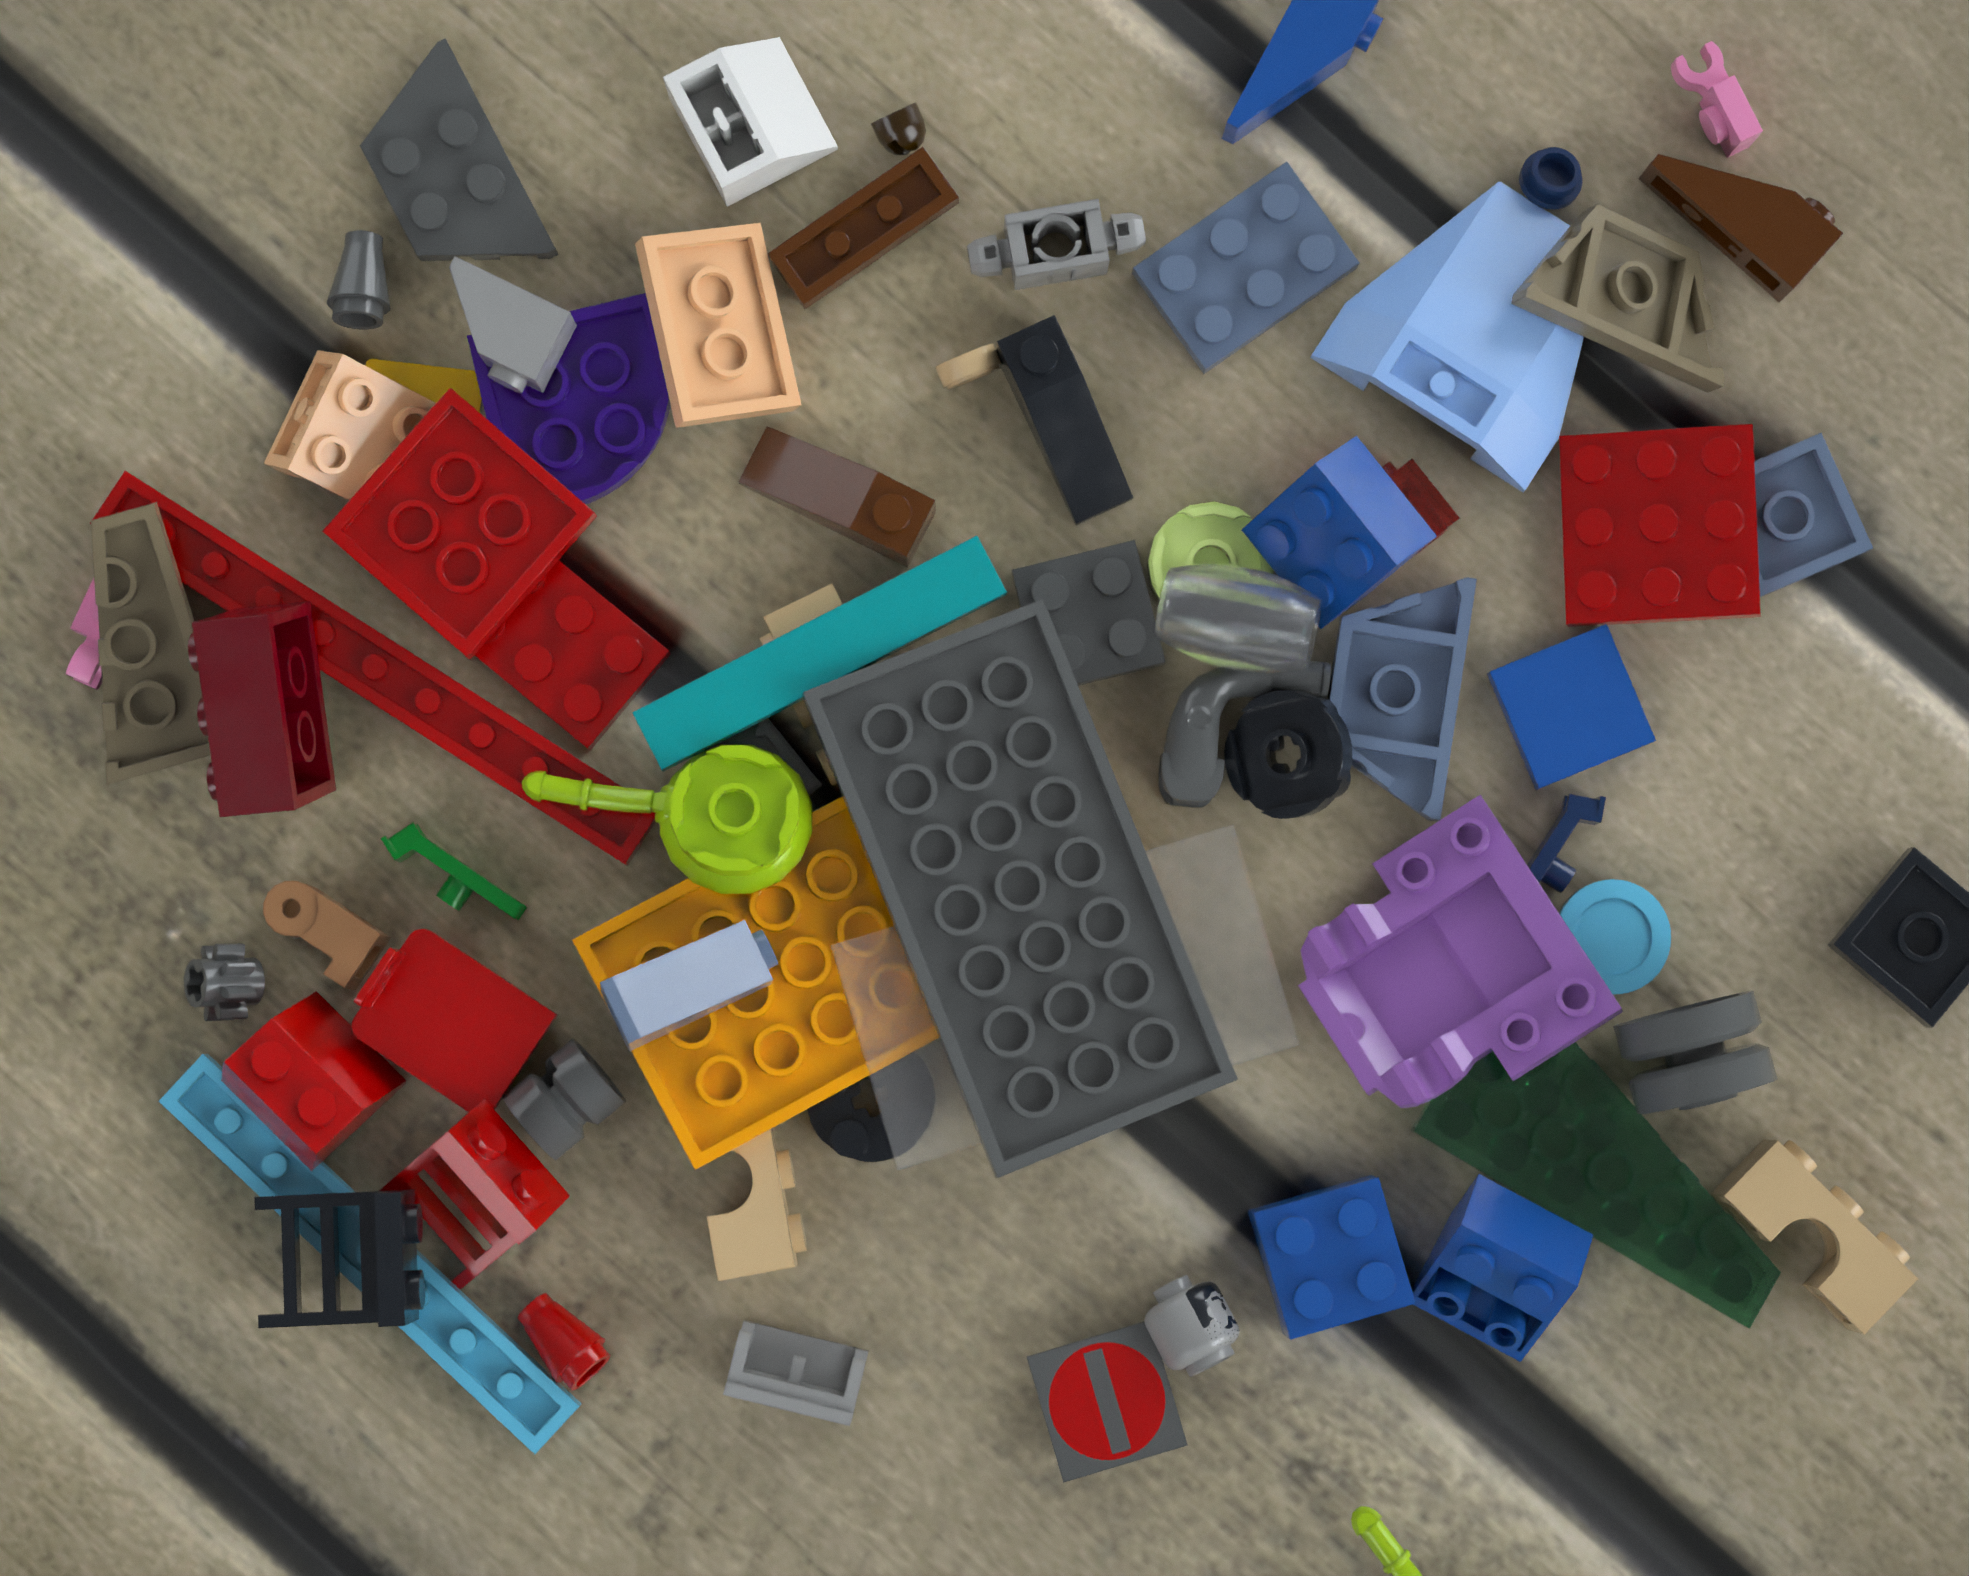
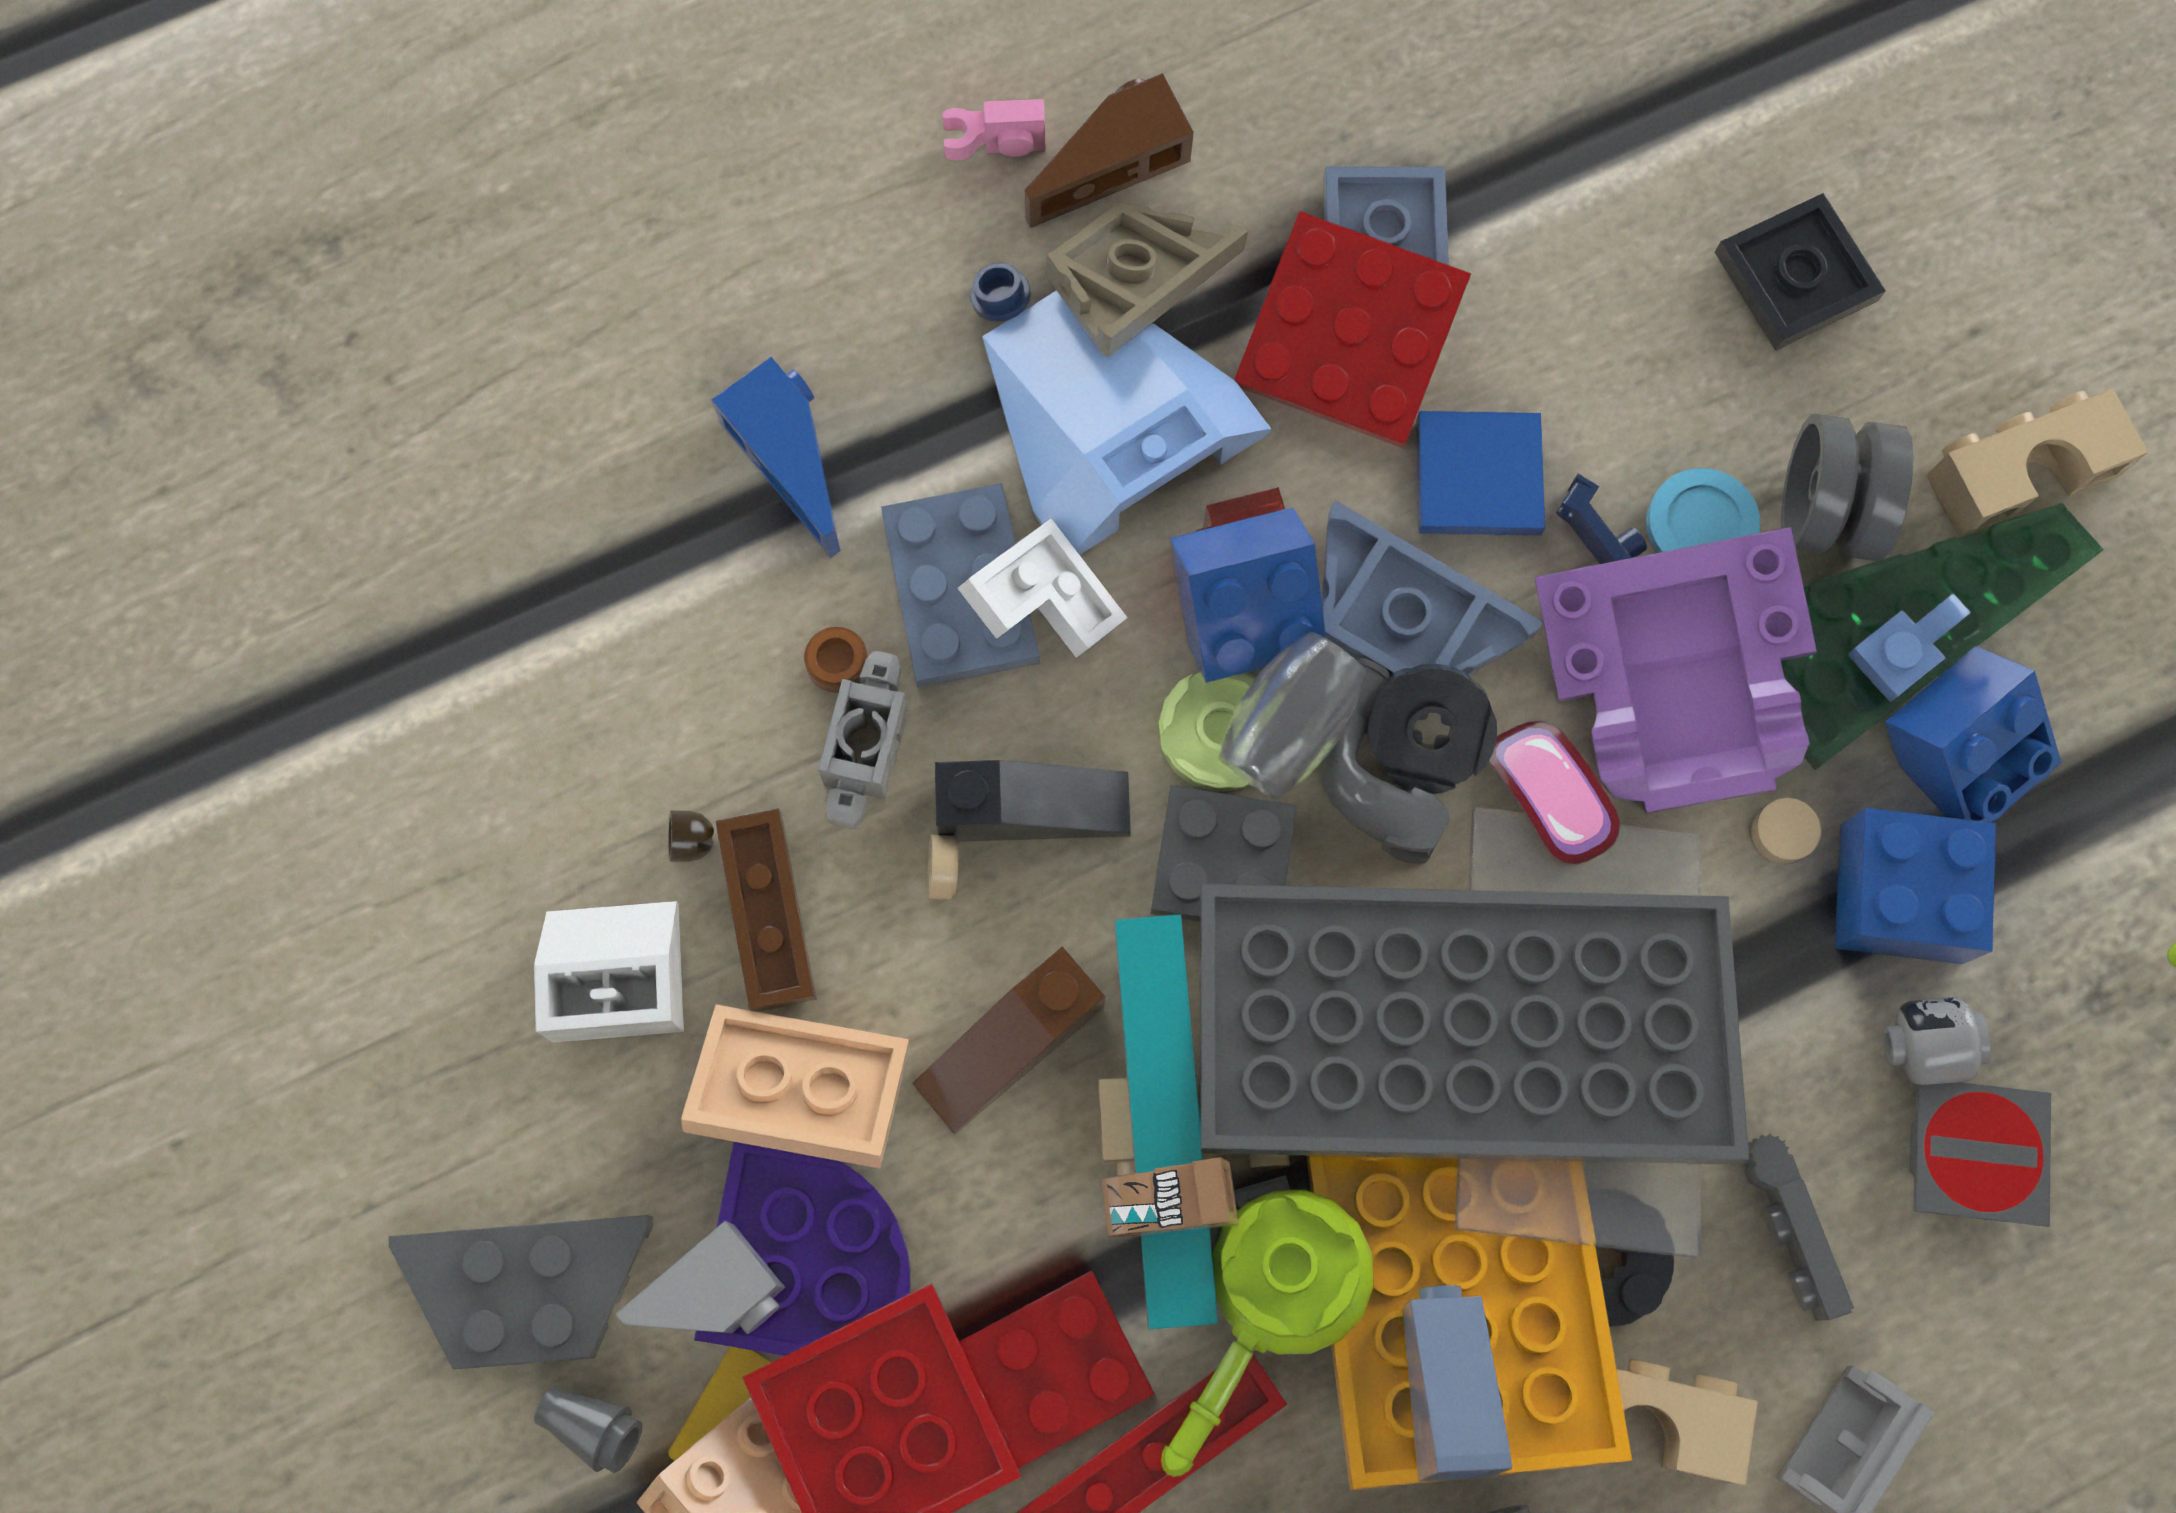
camera: 65 degrees left, 10 degrees down
none -> dark orange tile [804,627,868,693]
none -> white plate [957,519,1128,658]
none -> medium nougat leg [1101,1157,1239,1237]
none -> sticker [1489,721,1620,865]
none -> dark grey hinge [1742,1134,1854,1321]
none -> tan tile [1751,798,1821,865]
none -> medium blue plate [1848,594,1971,702]

